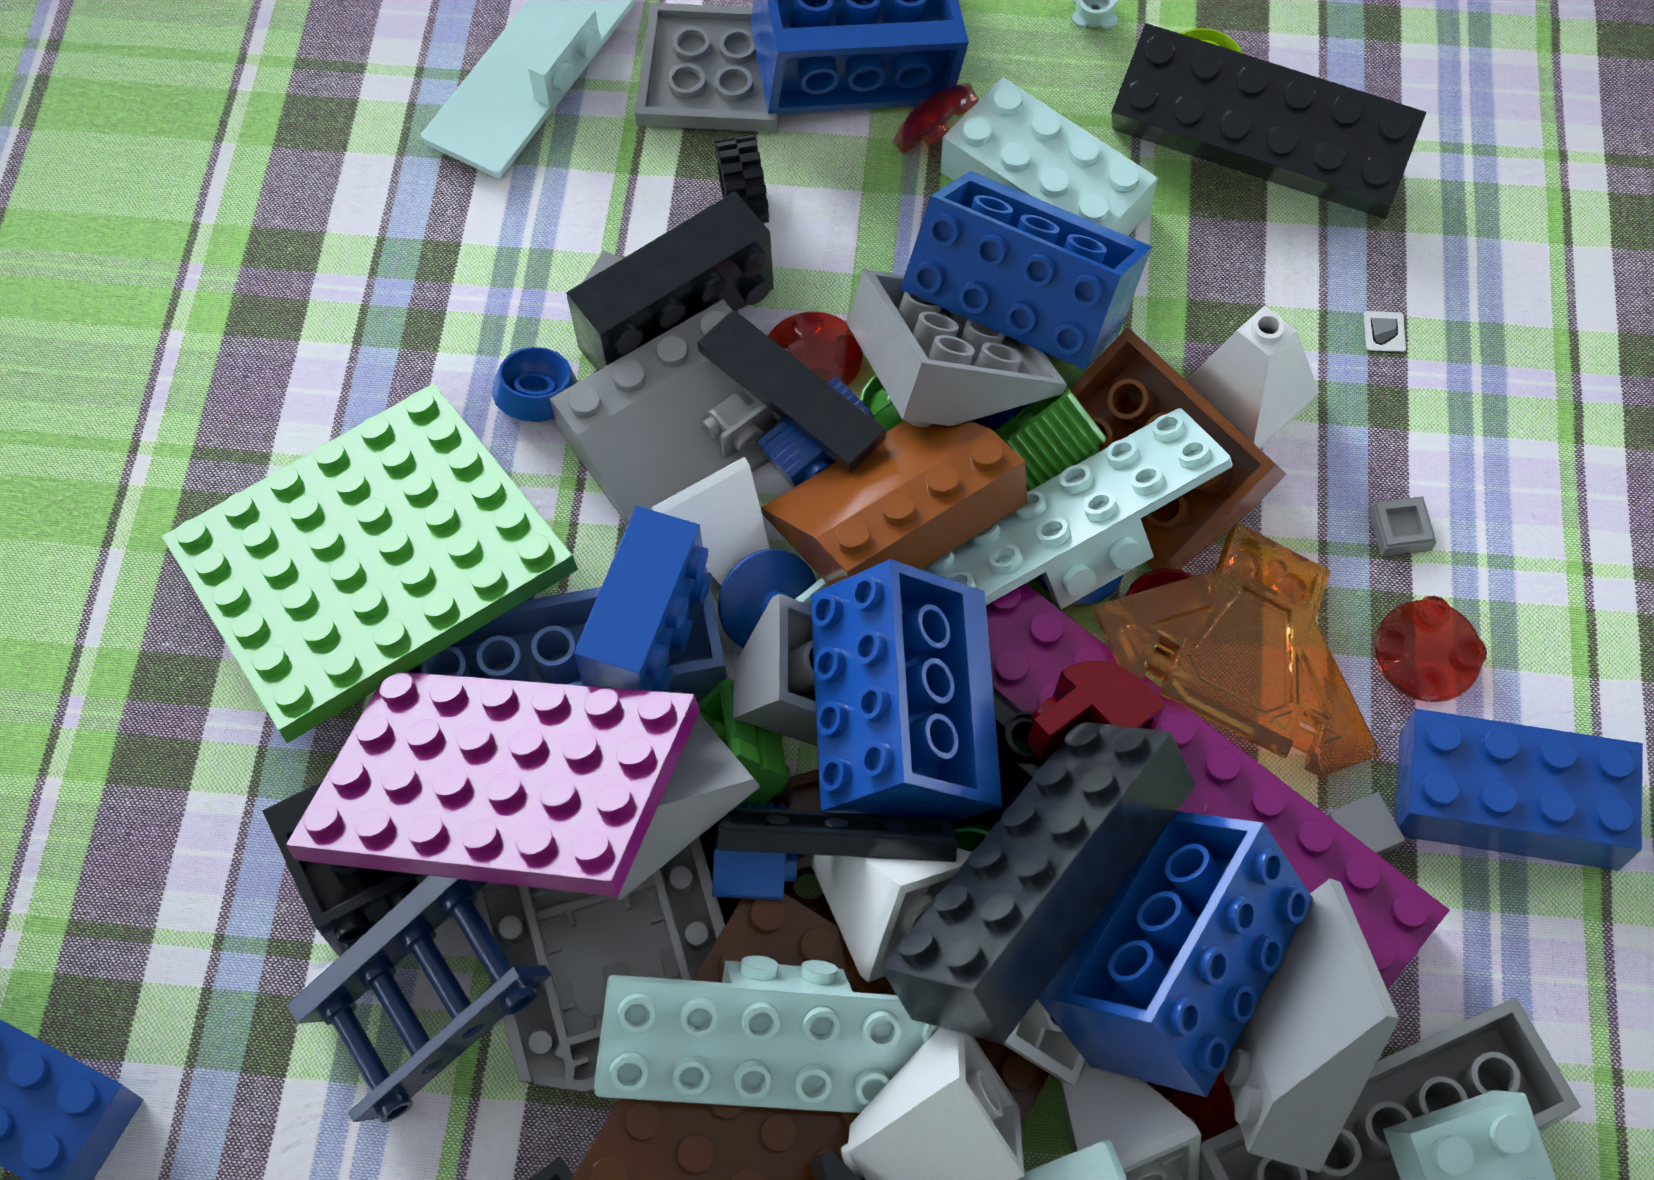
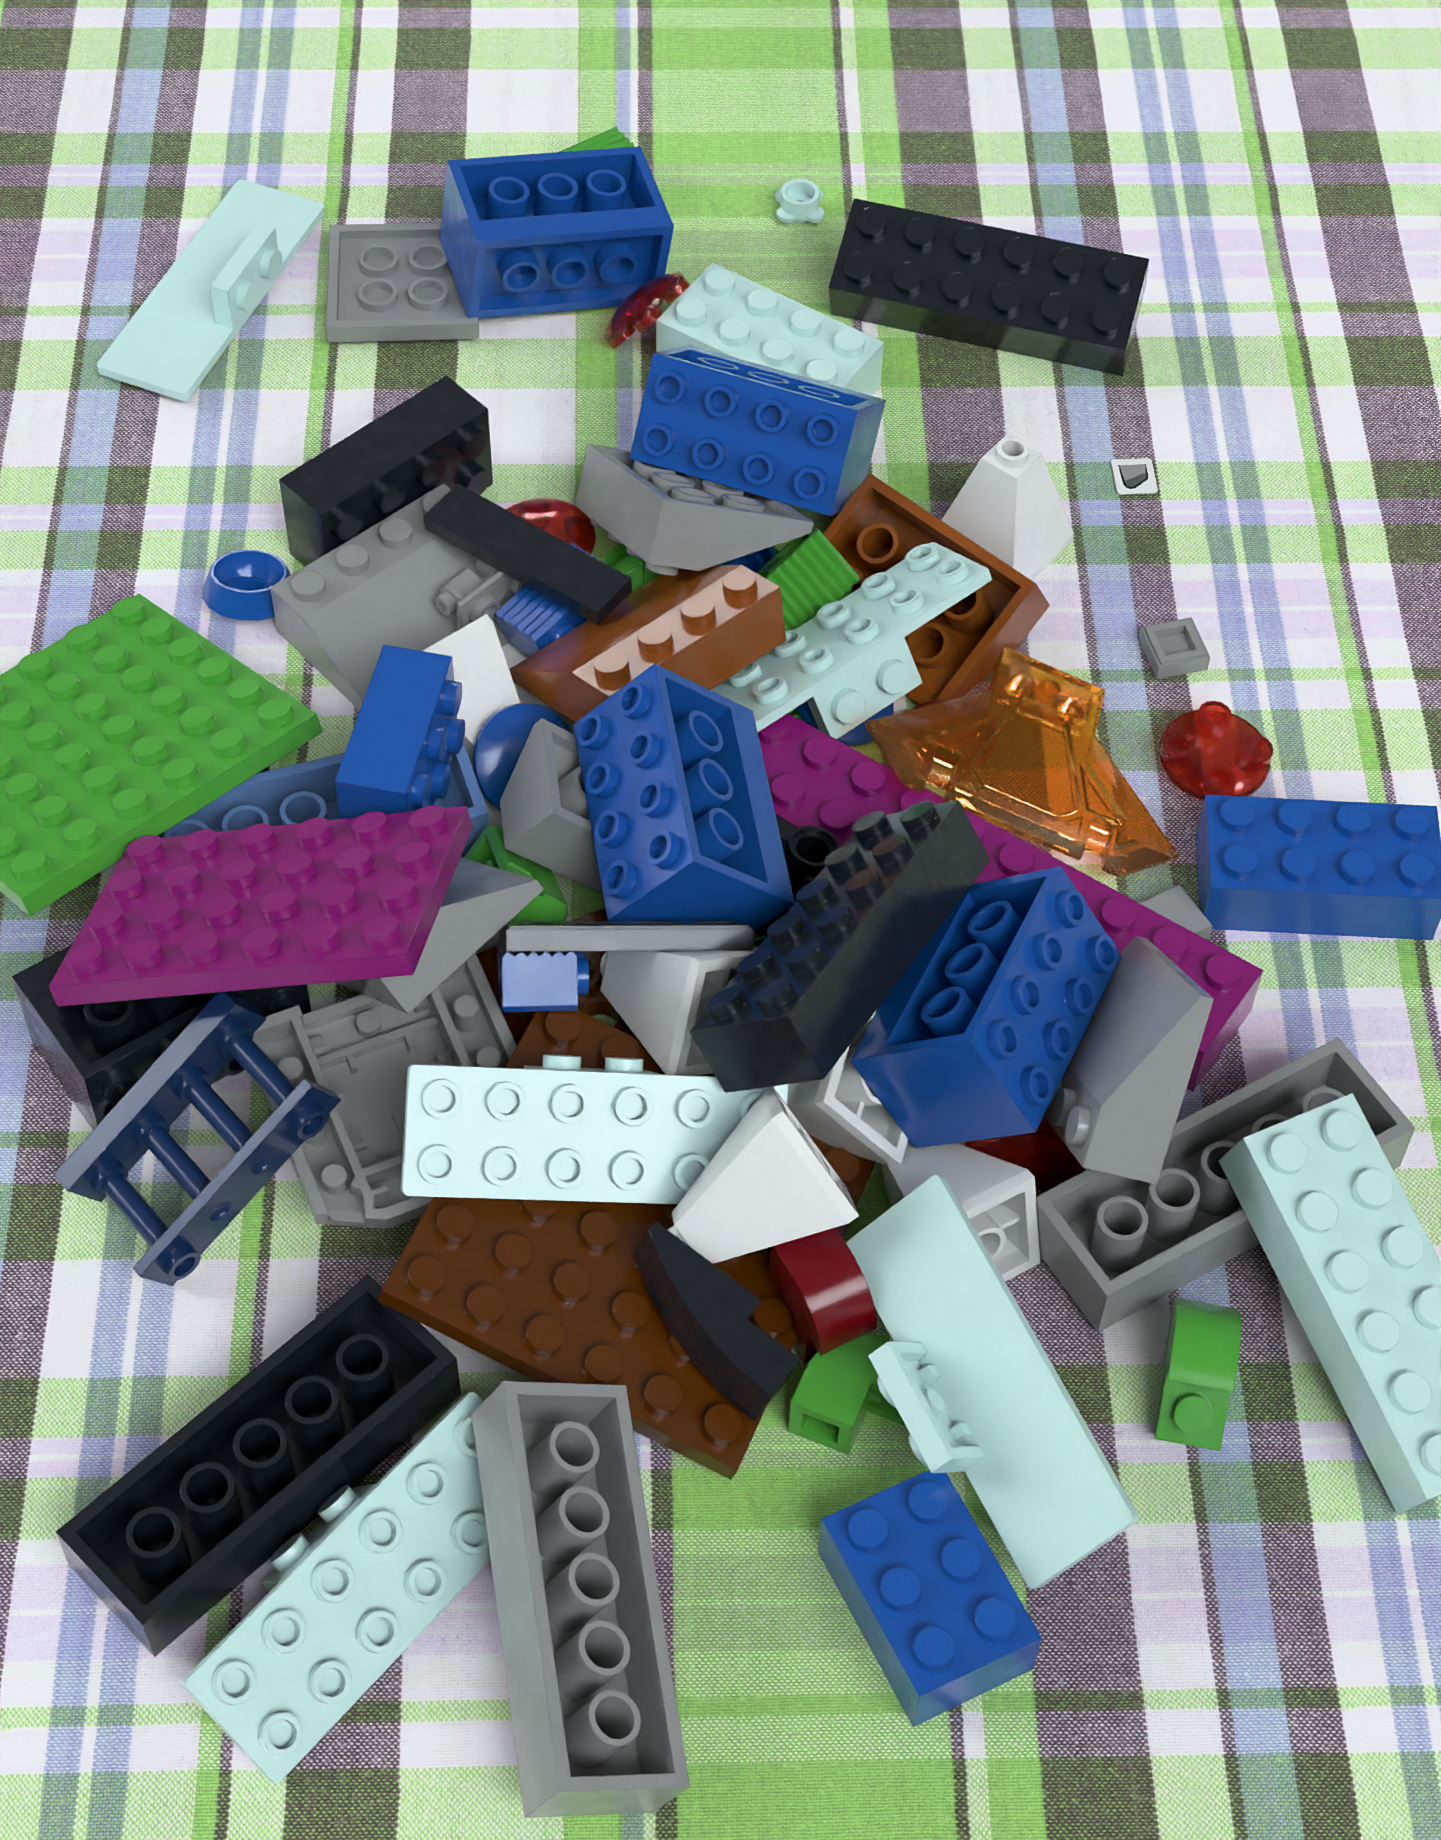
camera: 10 degrees left, 10 degrees down
black tyre [714,135,769,223] -> none
dark red brick [1026,660,1165,760] -> none

